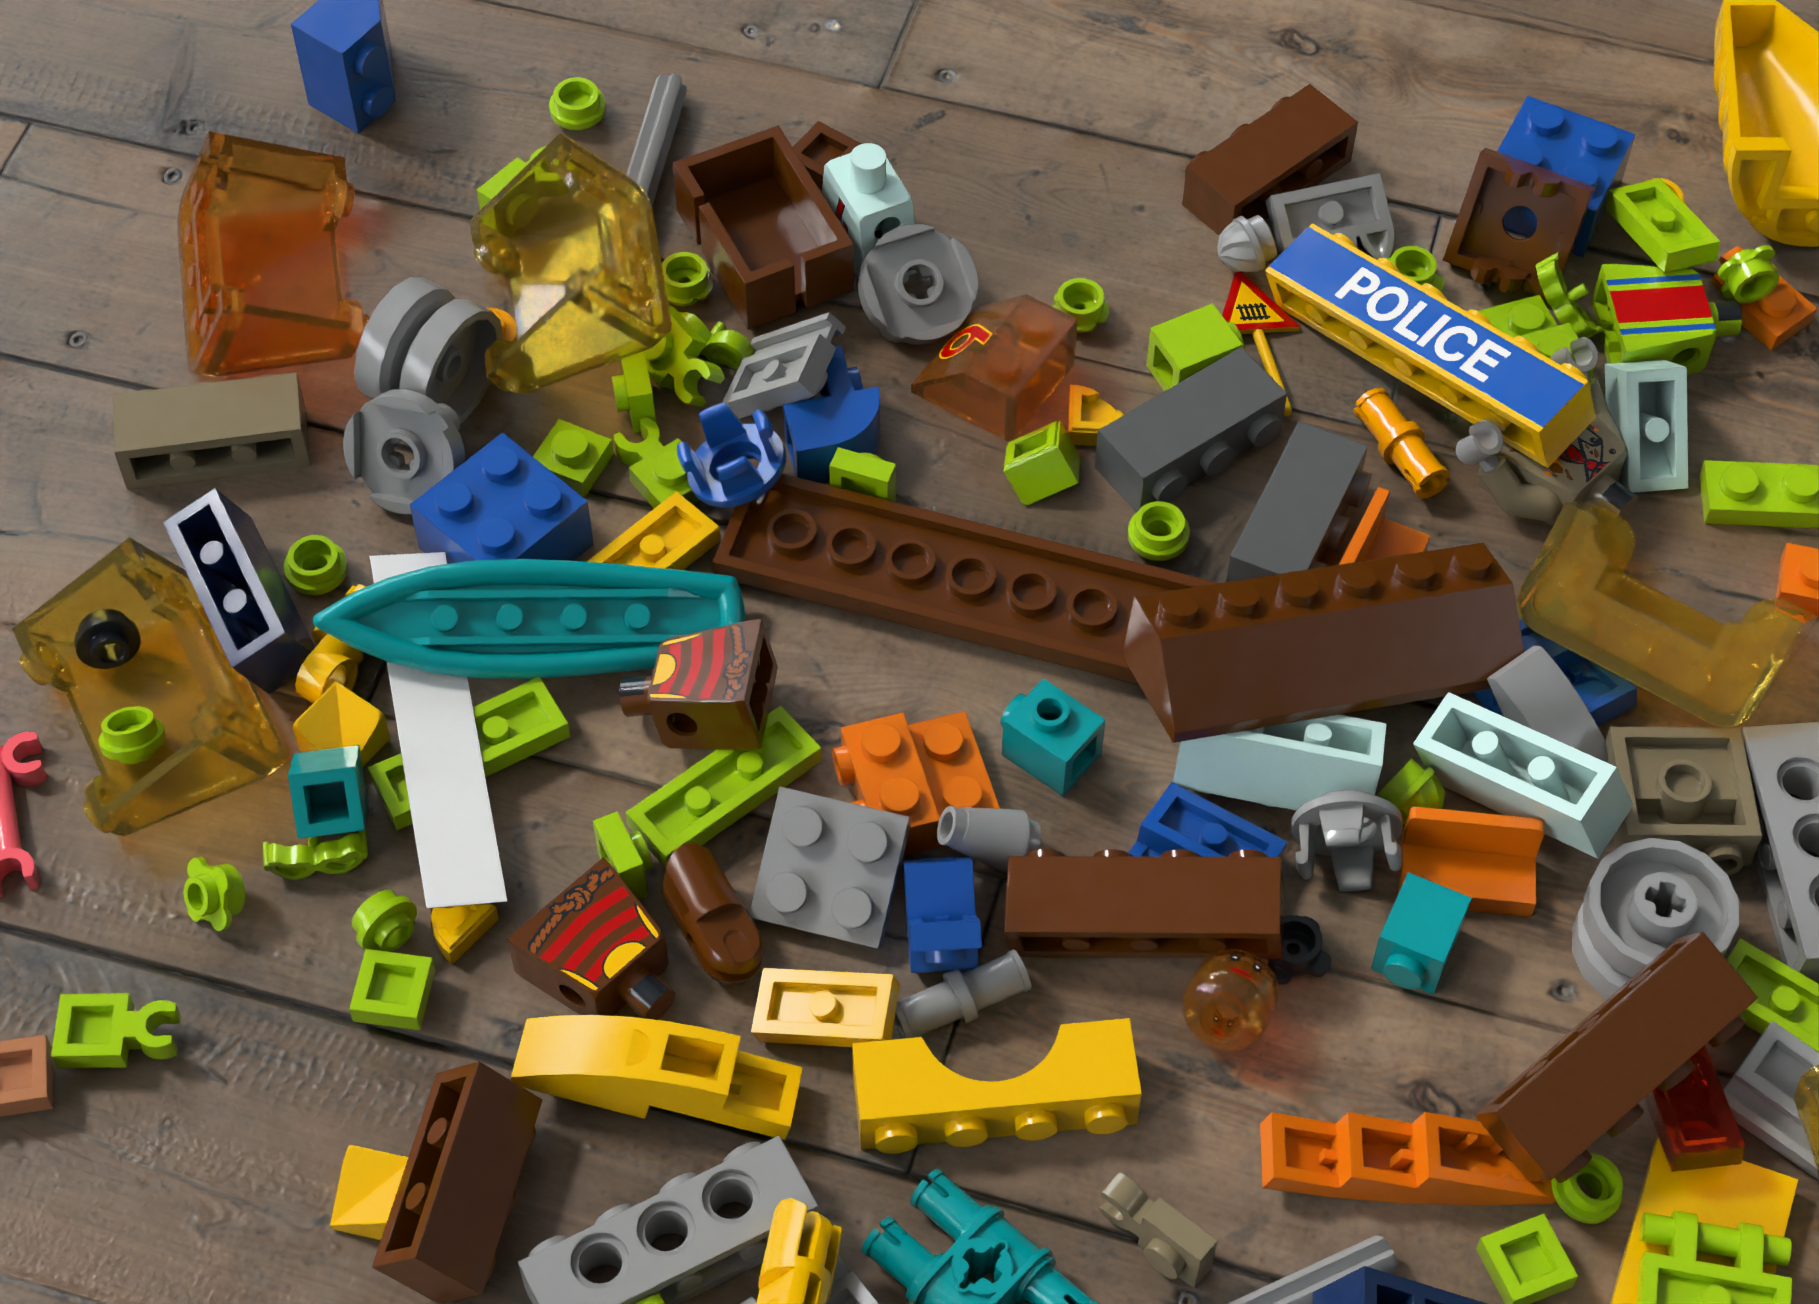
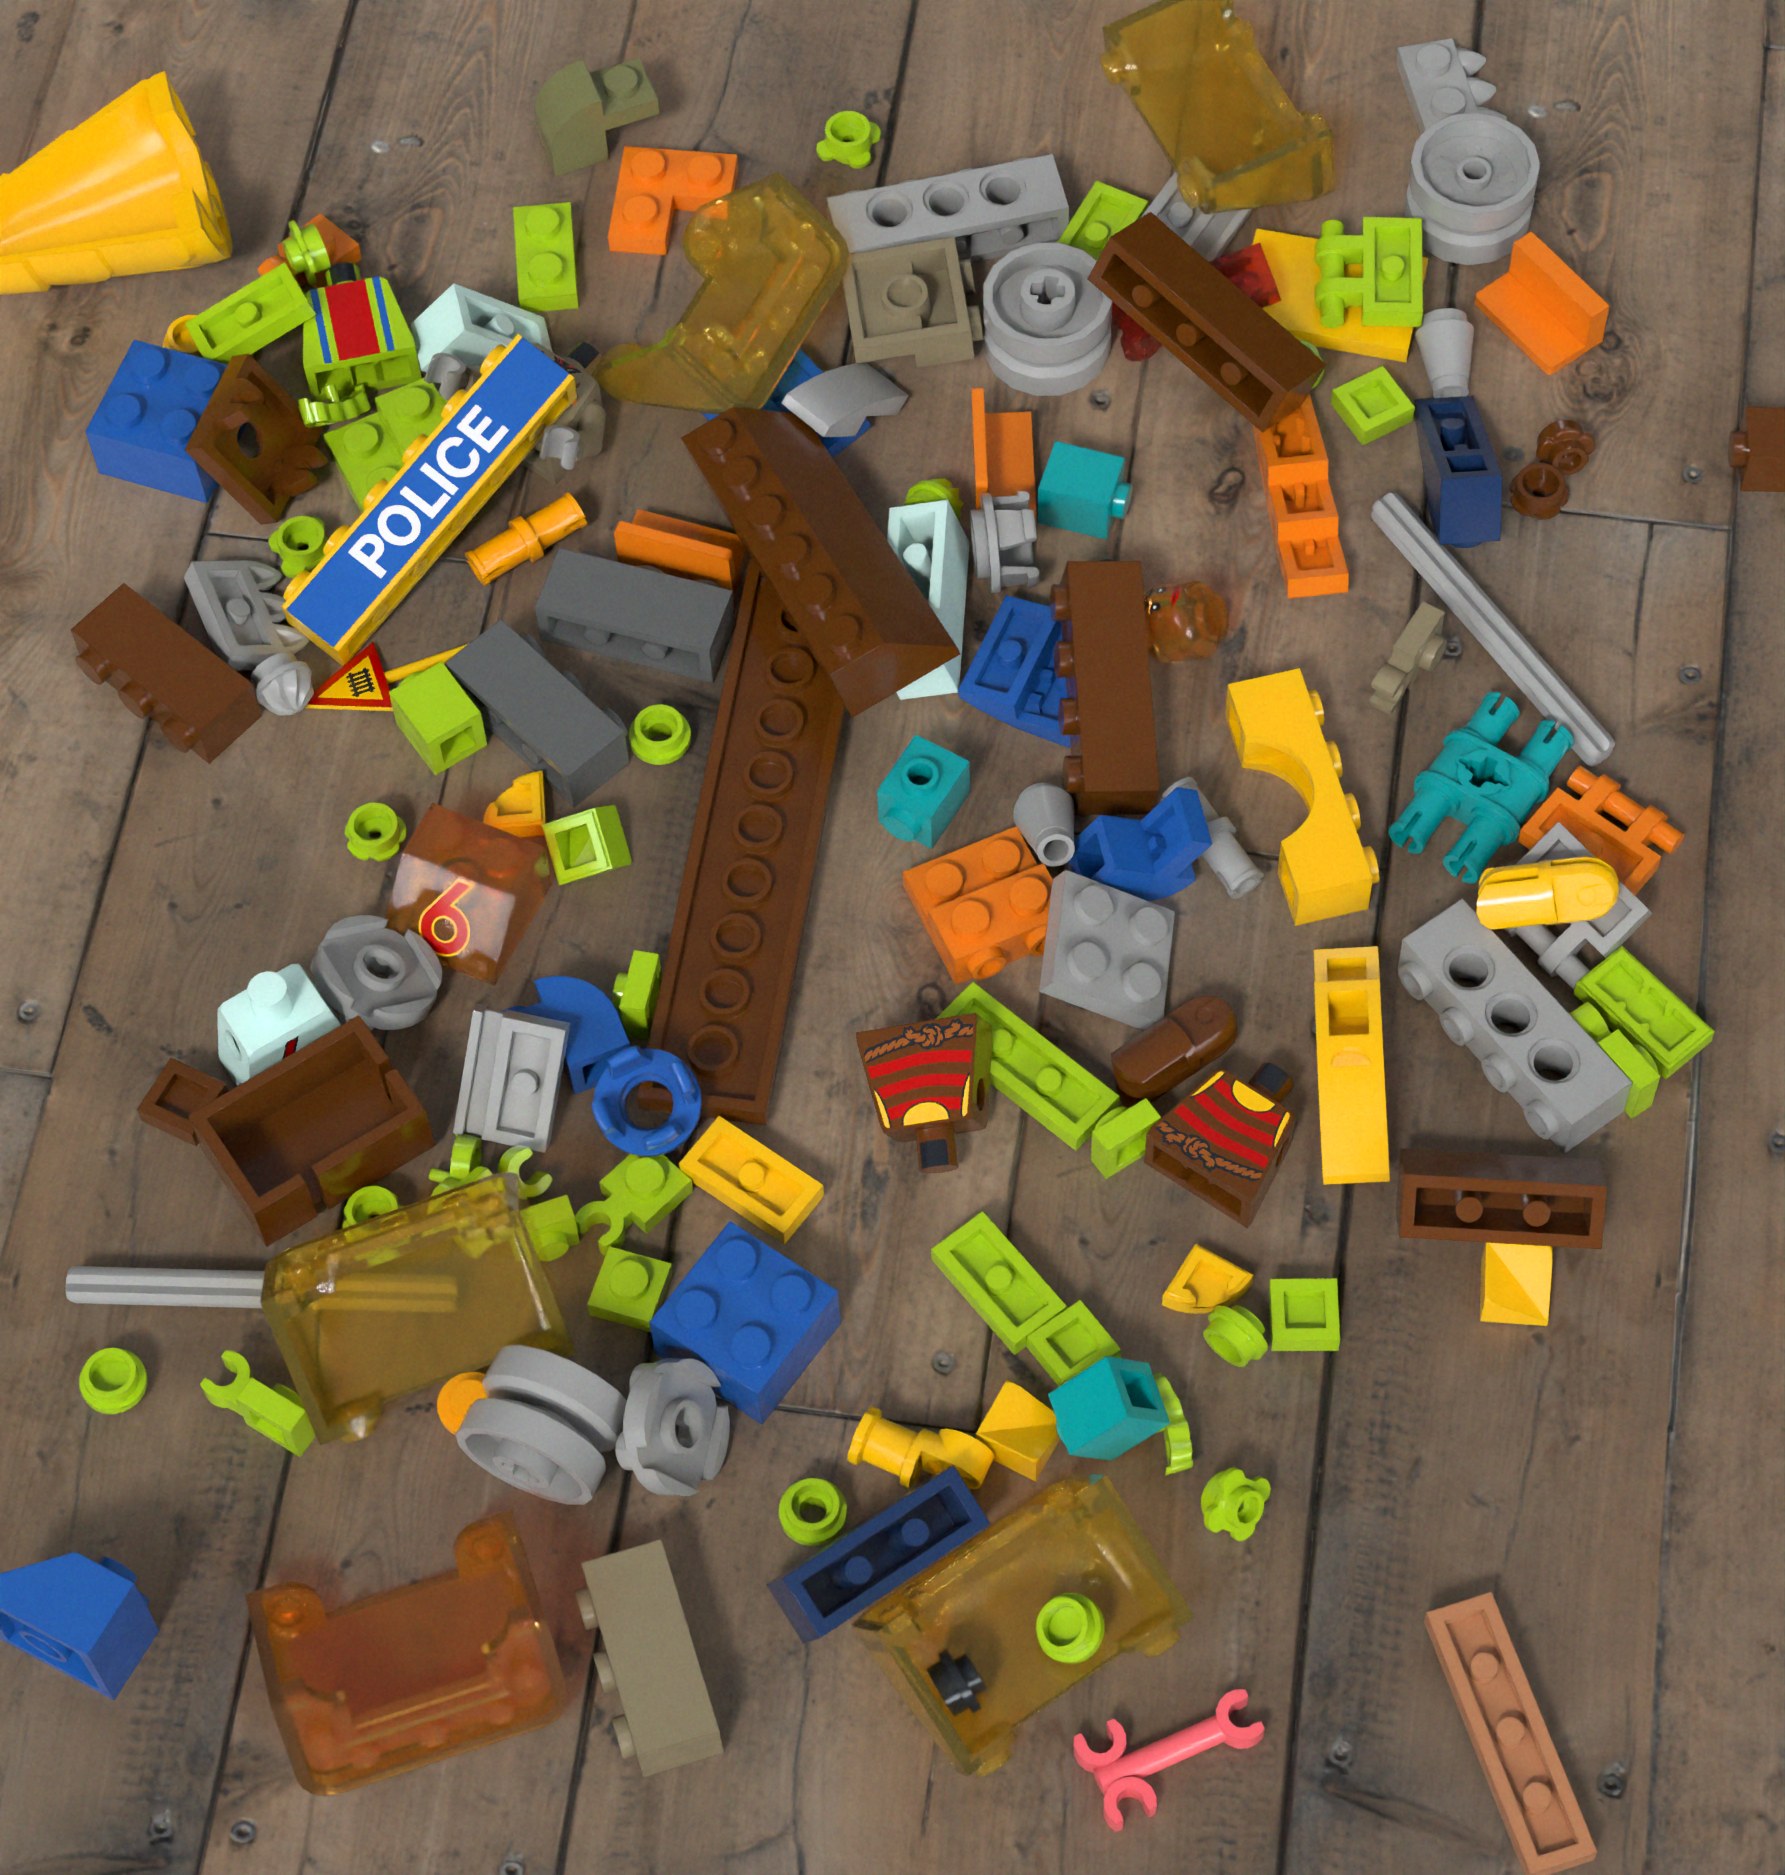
camera: 95 degrees left, 5 degrees up
lime plate [51,993,181,1069] -> none
teal piece [313,559,746,679] -> none
white sticker [369,552,507,909] -> none
yellow plate [751,968,900,1047] -> none
light aqua brick [1413,692,1633,859] -> none

